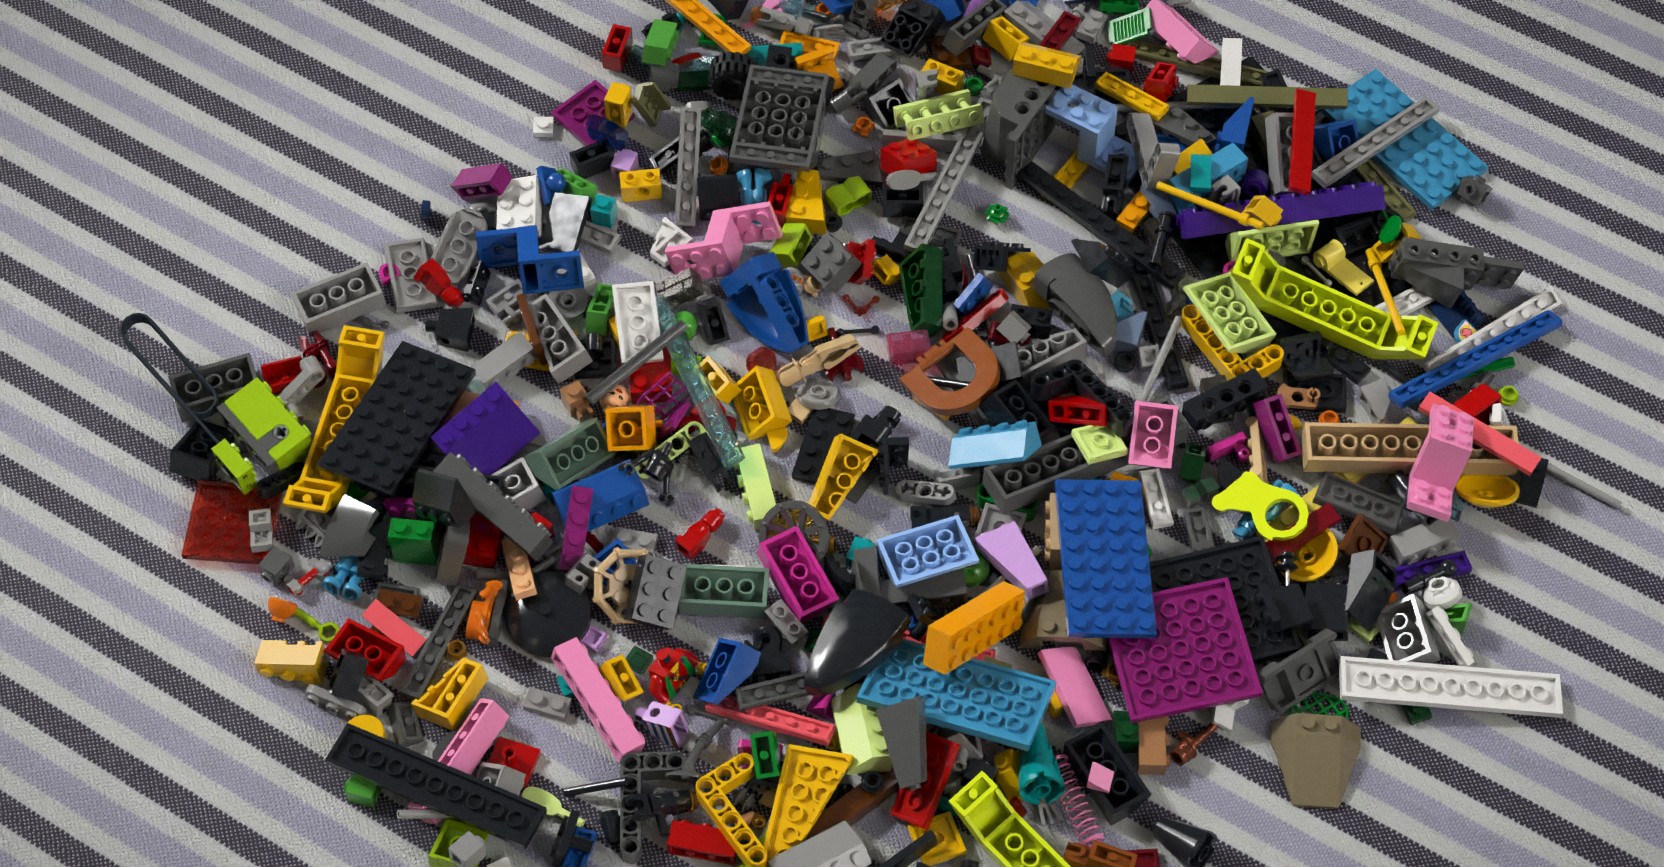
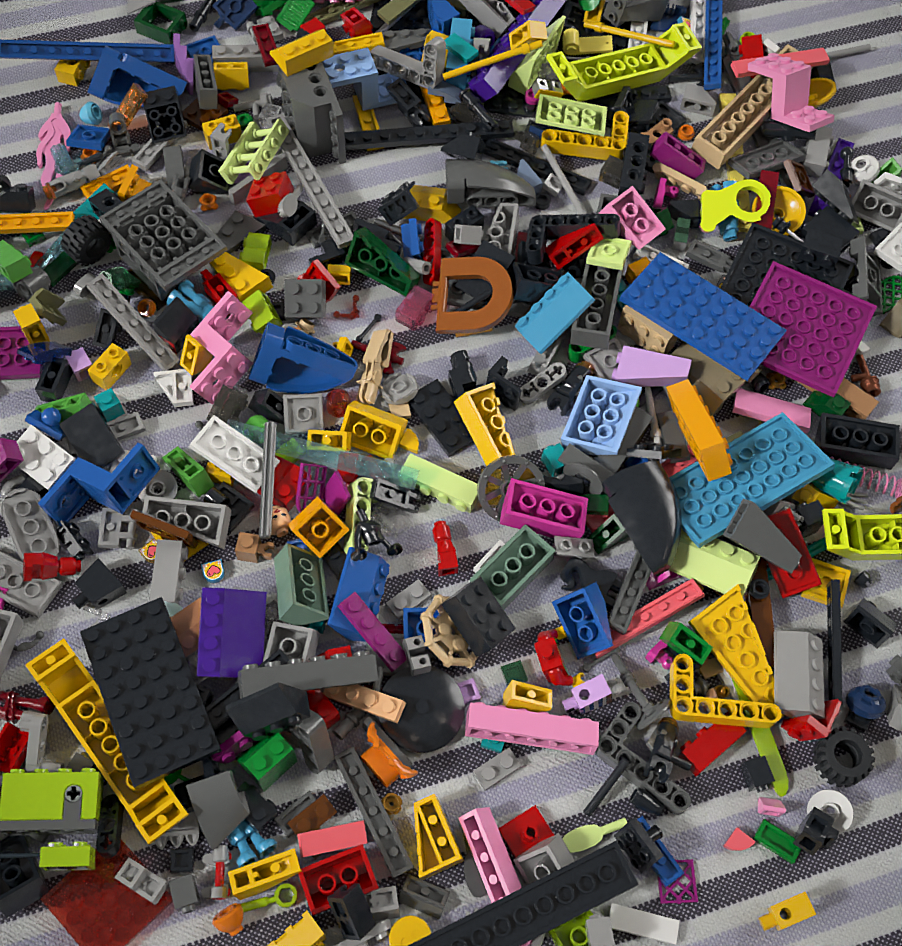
camera: 55 degrees left, 5 degrees up
green plant [985,203,1010,225] -> none
bright pink slope [1087,762,1114,793] -> none
none -> black tile [170,848,195,874]
none -> yellow slope [180,334,213,376]
none -> tile [201,559,225,583]
none -> yellow slope [228,848,301,900]
none -> light grey tile [283,394,324,435]

